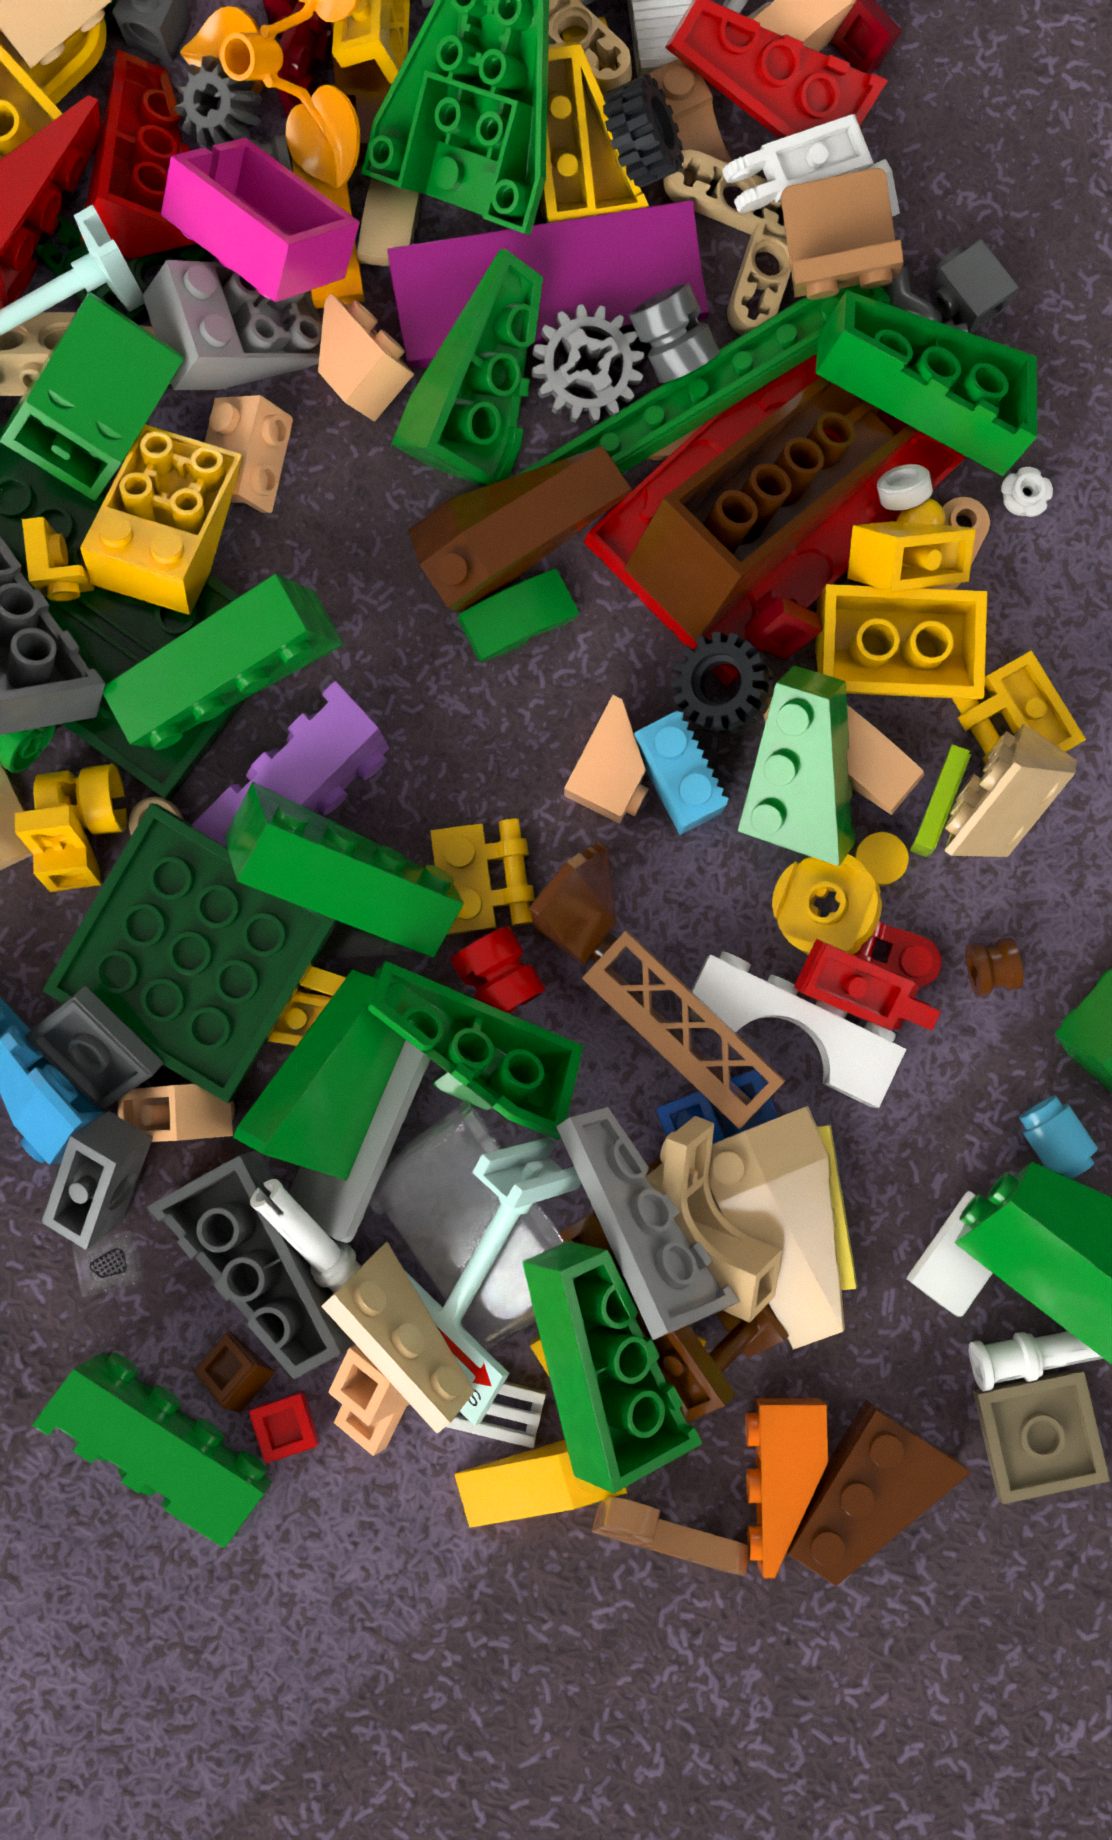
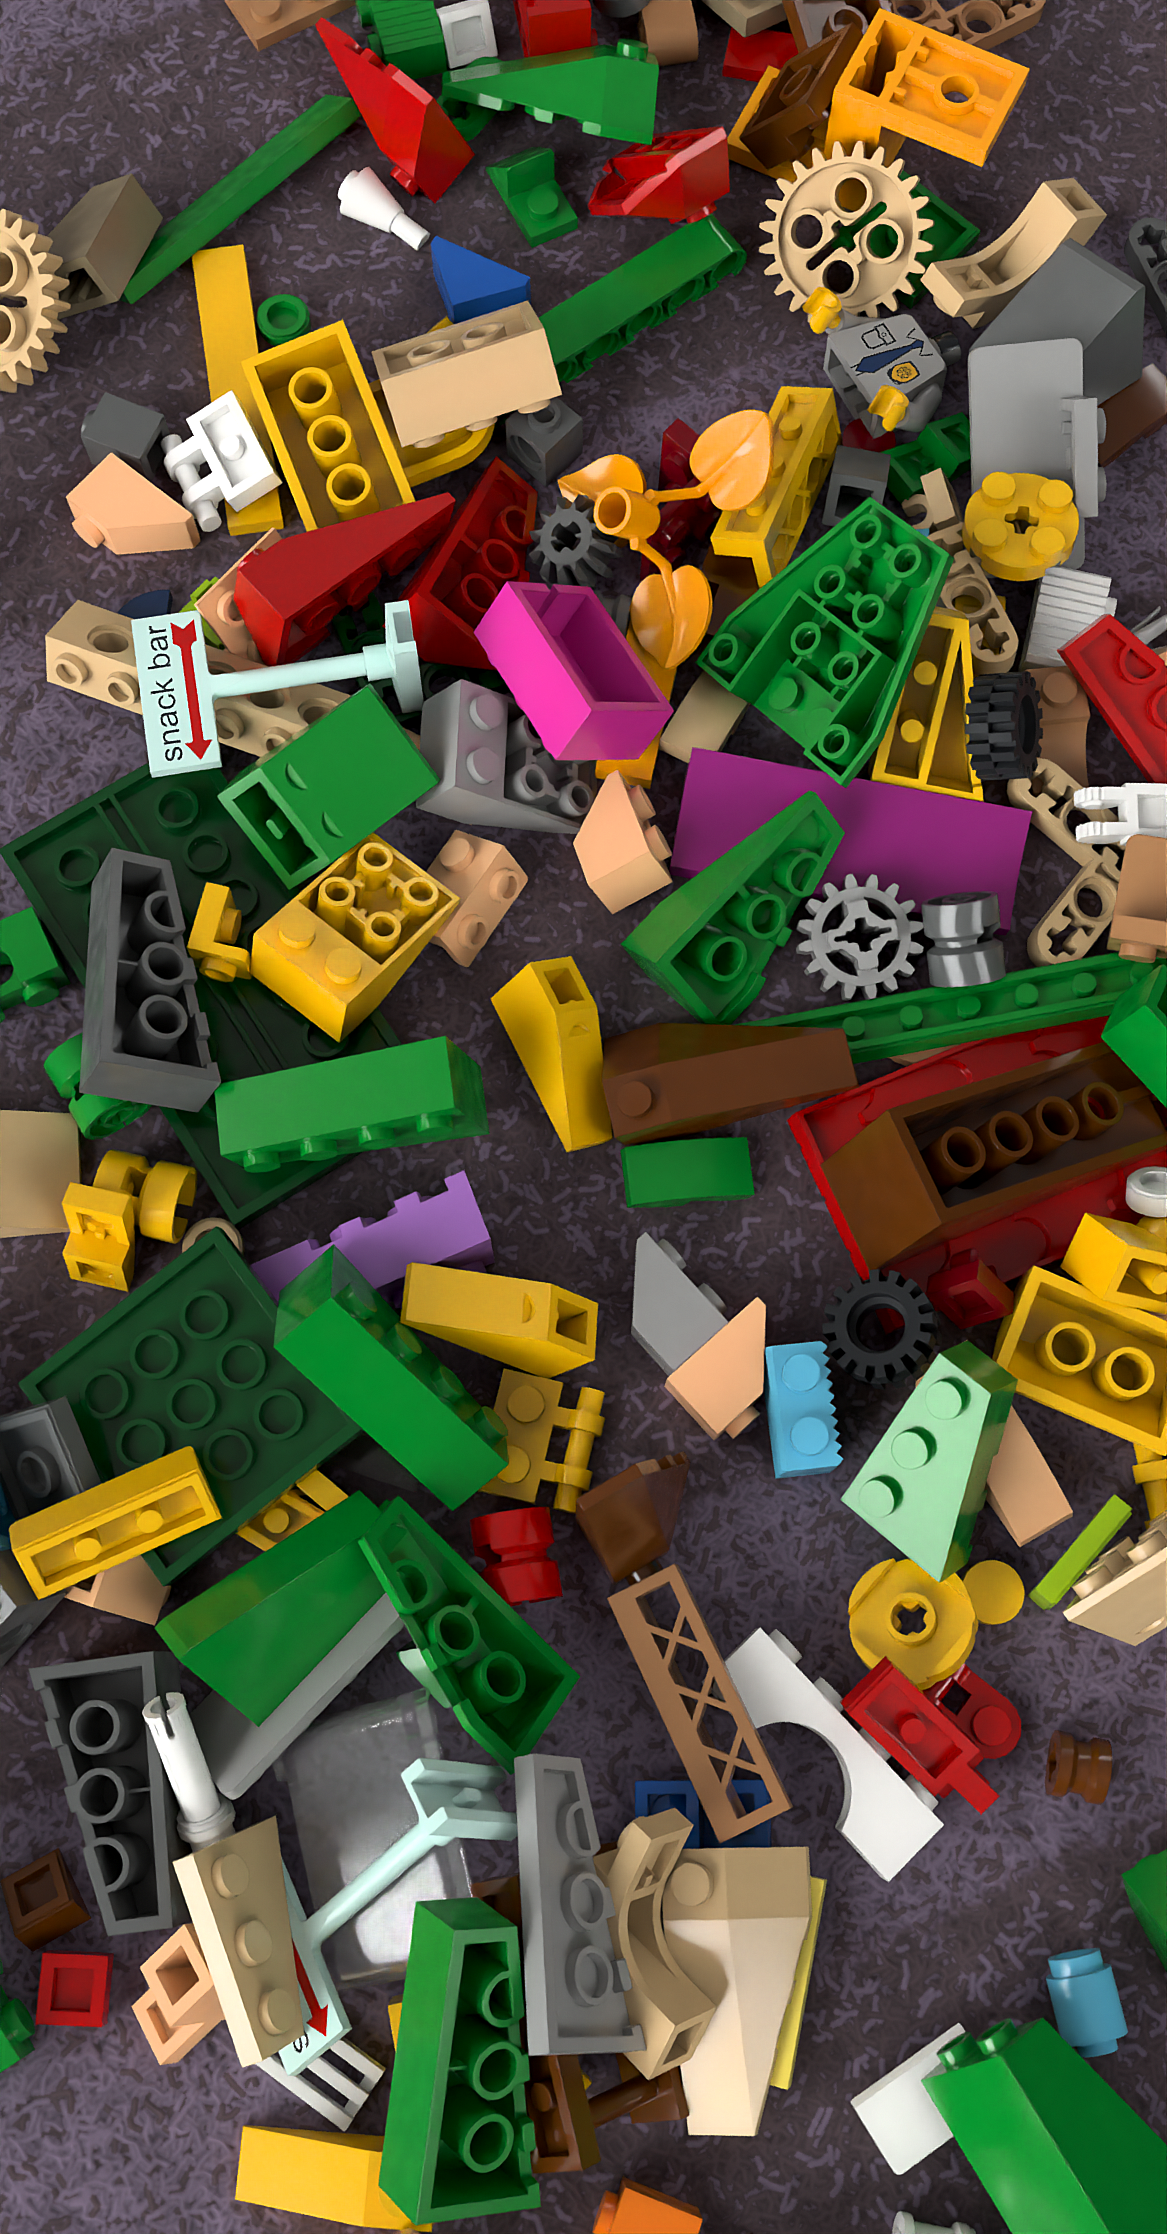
camera: 15 degrees right, 10 degrees down
none -> yellow slope [9,1446,222,1600]
none -> yellow slope [400,1262,598,1379]
none -> yellow slope [490,956,613,1152]
none -> light grey slope [631,1232,729,1376]

